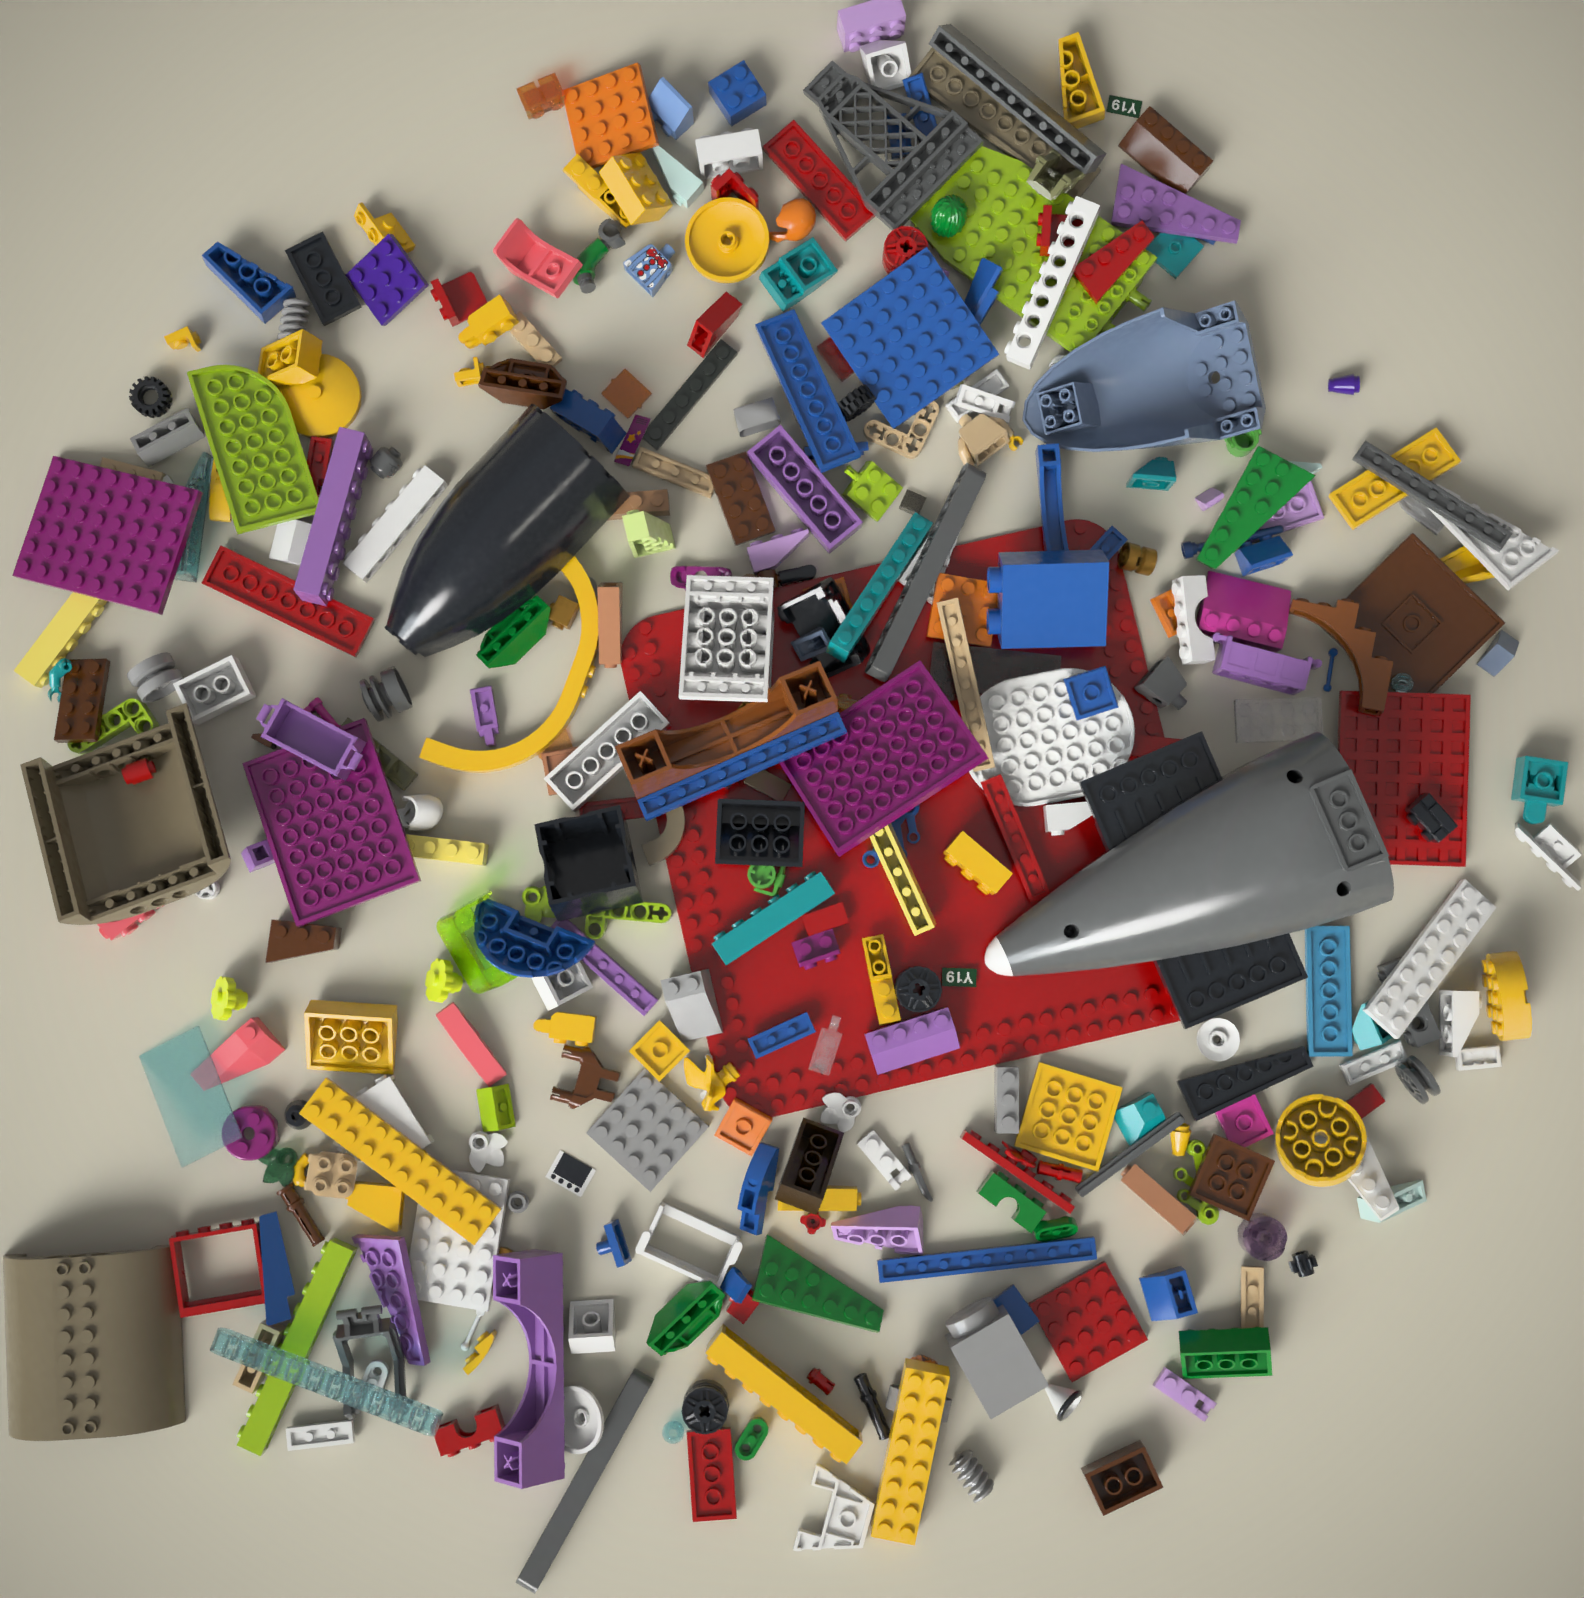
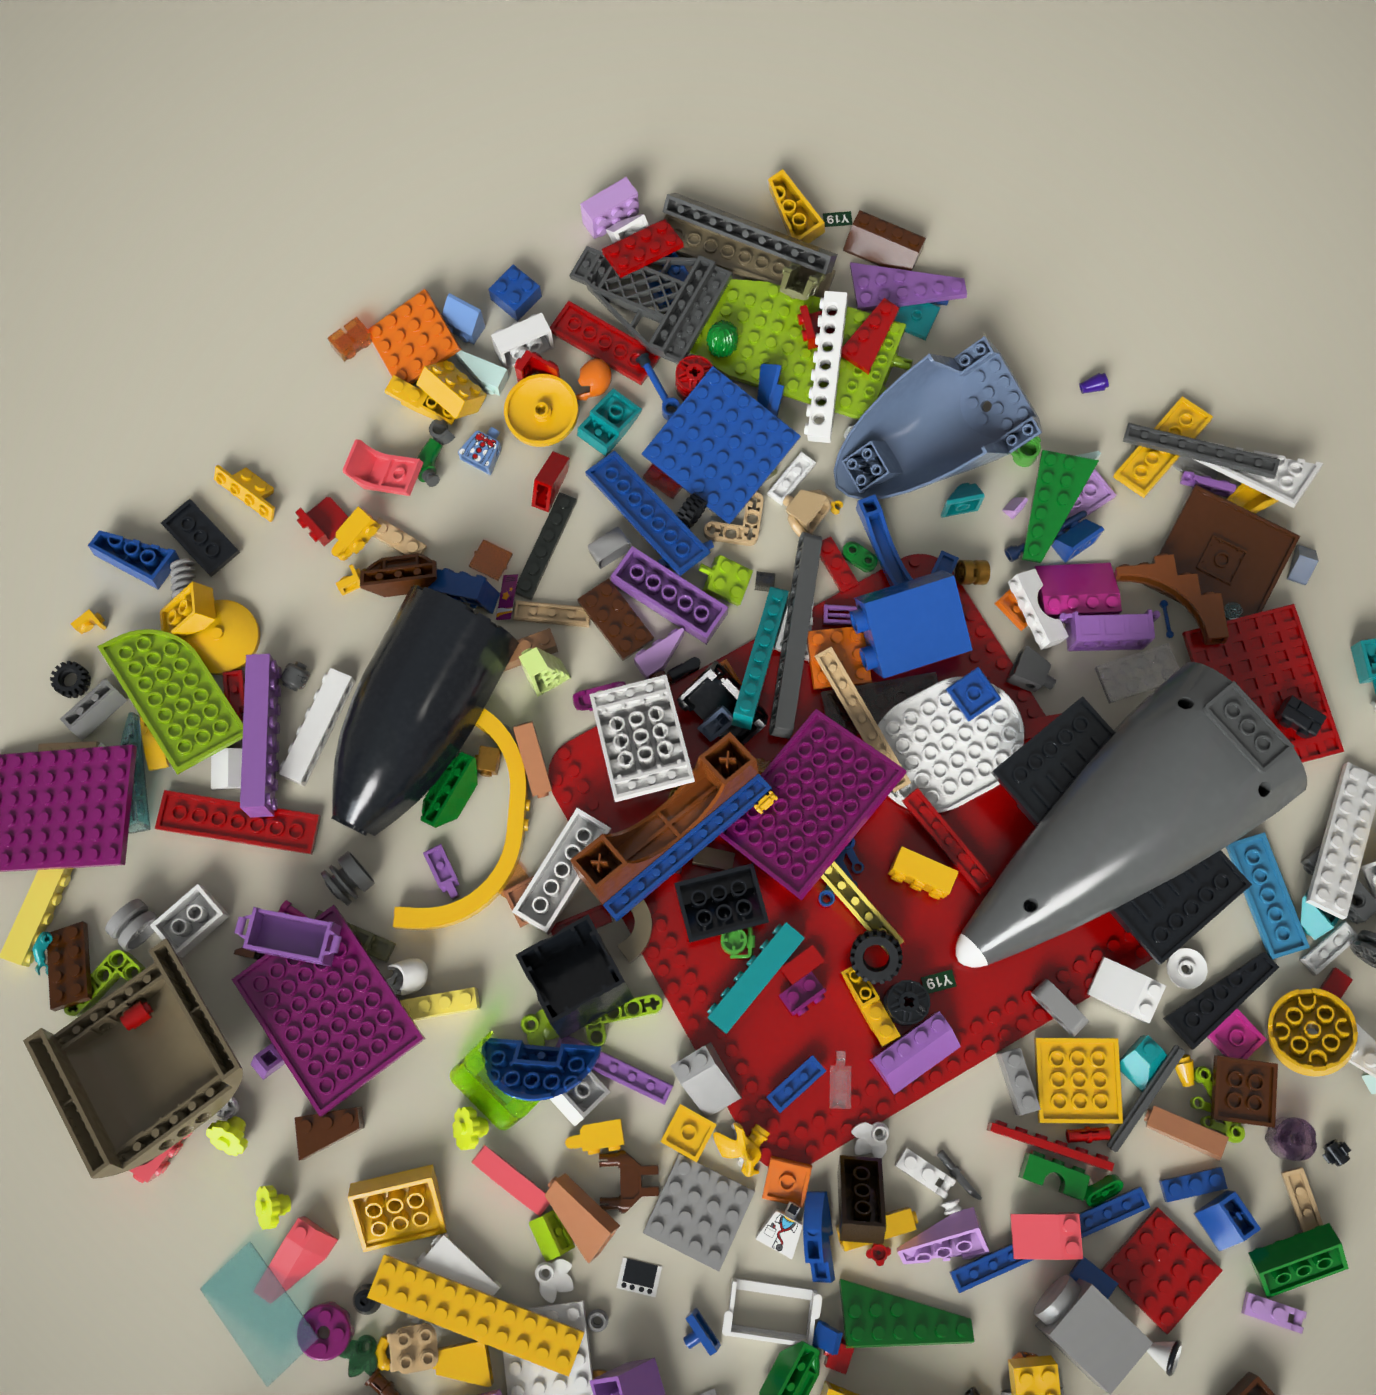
camera: 15 degrees left, 10 degrees down
dark purple plate [346,234,429,326] -> none
white plate [954,384,1016,423] -> none
red plate [1002,1140,1038,1168] -> none
white slope [1043,802,1092,836] -> none
none -> neon yellow plant [206,1116,248,1156]
none -> nougat slope [545,1173,620,1263]
none -> red plate [602,219,684,278]
none -> blue piece [635,353,681,420]
none -> yellow piece [754,791,778,814]
none -> white torso [756,1201,803,1259]
none -> red plate [820,536,859,593]
none -> medium lavender tile [823,604,857,626]
none -> green plate [842,542,878,572]
none -> black tyre [850,929,903,984]
none -> white bush [941,1199,962,1215]
none -> coral slope [1010,1212,1083,1260]
none -> light grey beam [1031,979,1089,1037]
none -> white slope [1087,957,1166,1023]
none -> blue plate [1159,1167,1228,1203]
none -> medium lavender hinge [1180,471,1236,498]

